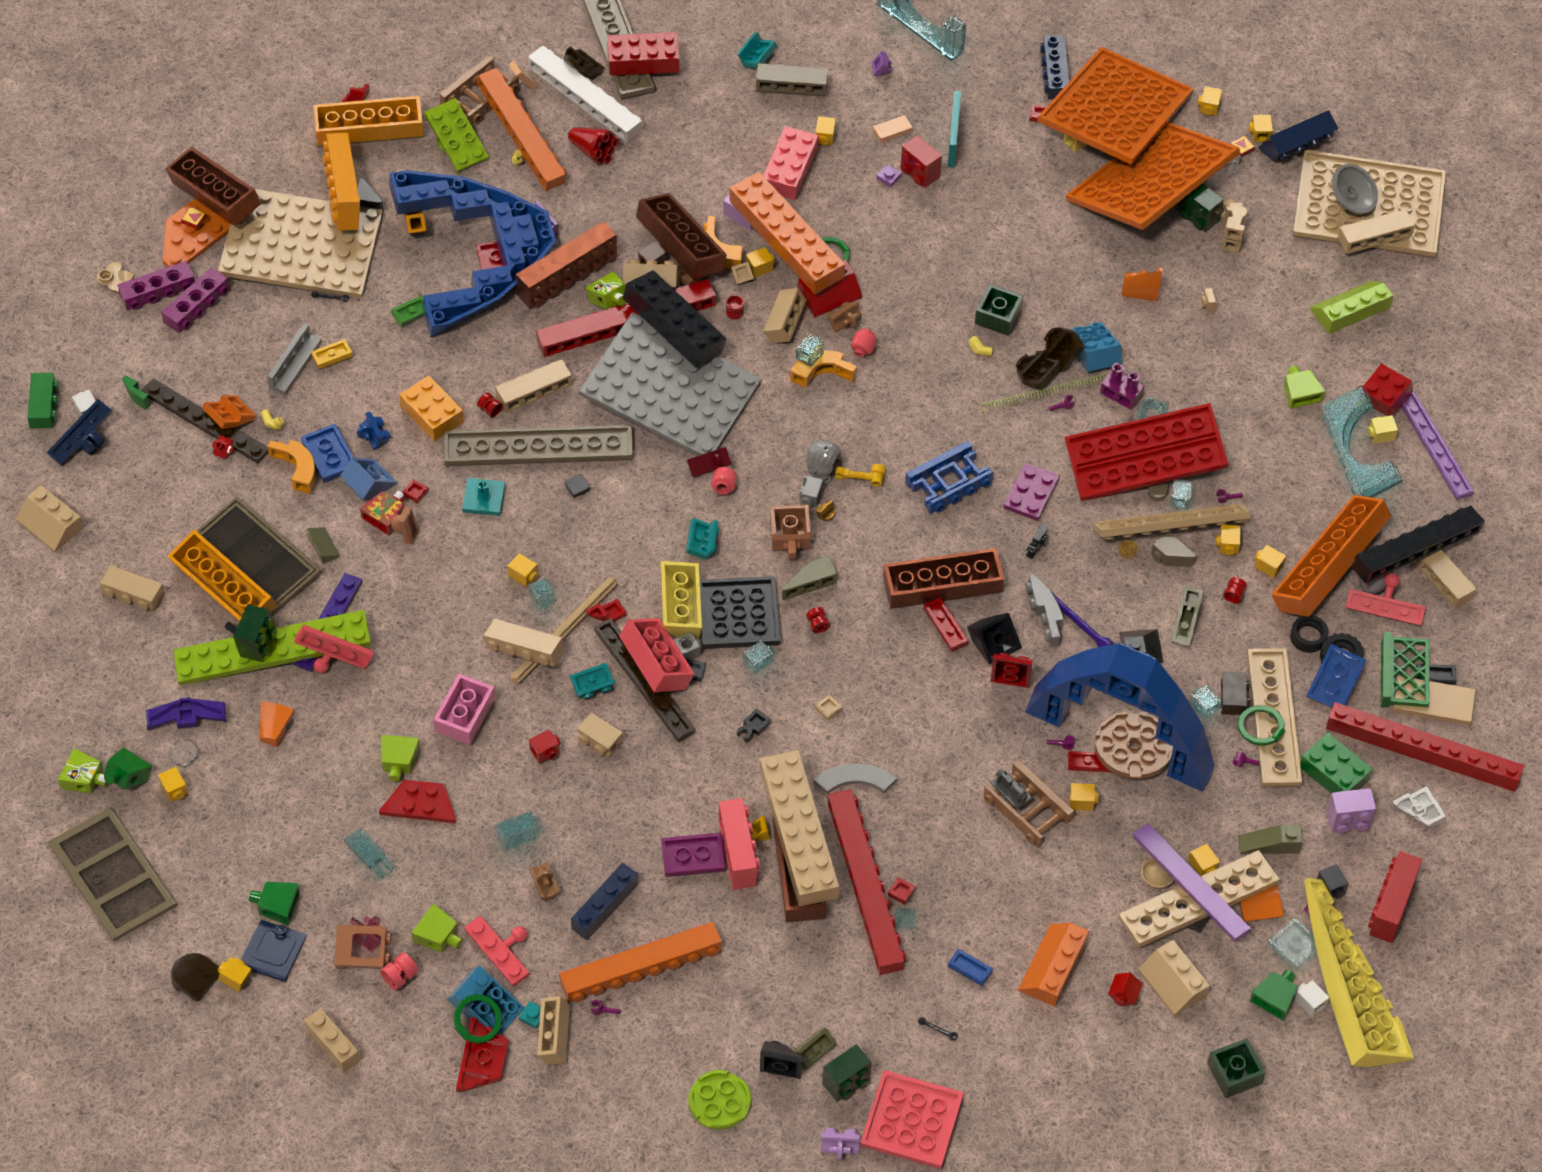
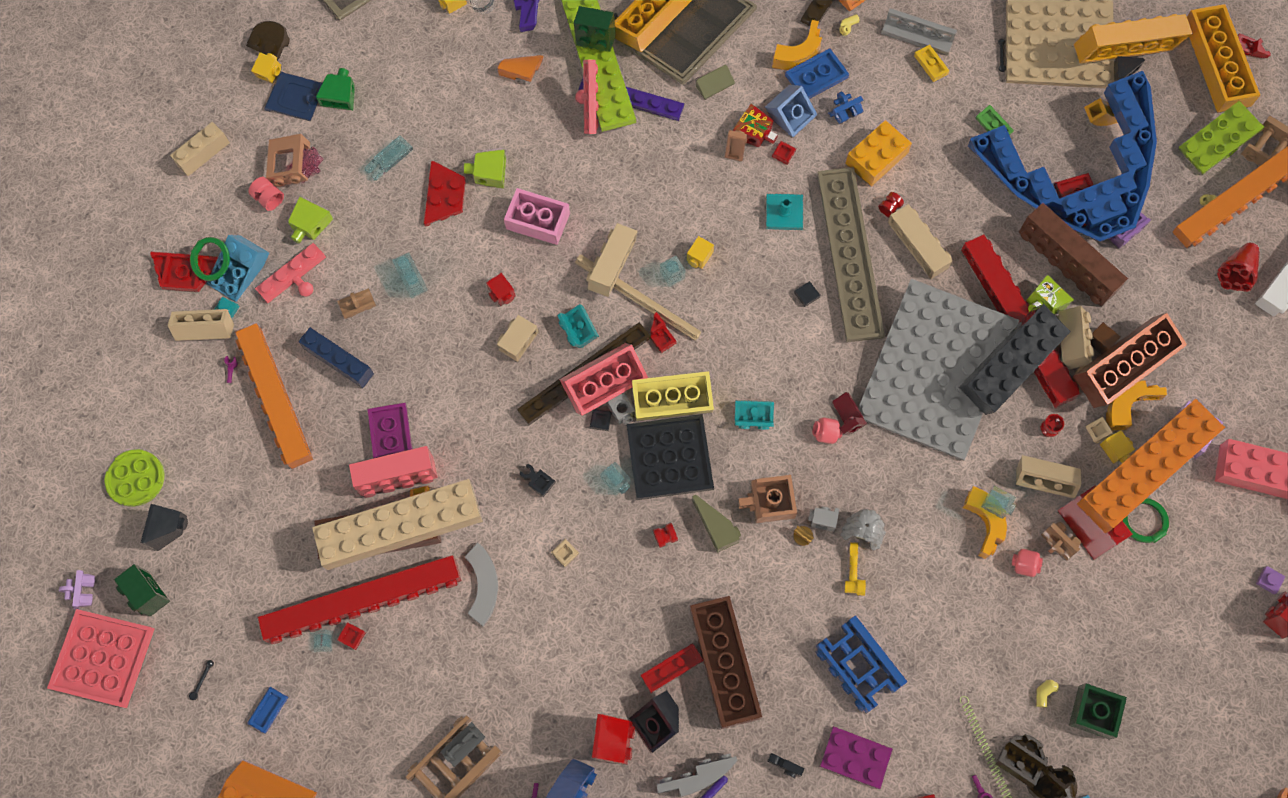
camera: 90 degrees right, 15 degrees up
olive slope [793,1028,837,1069] -> none

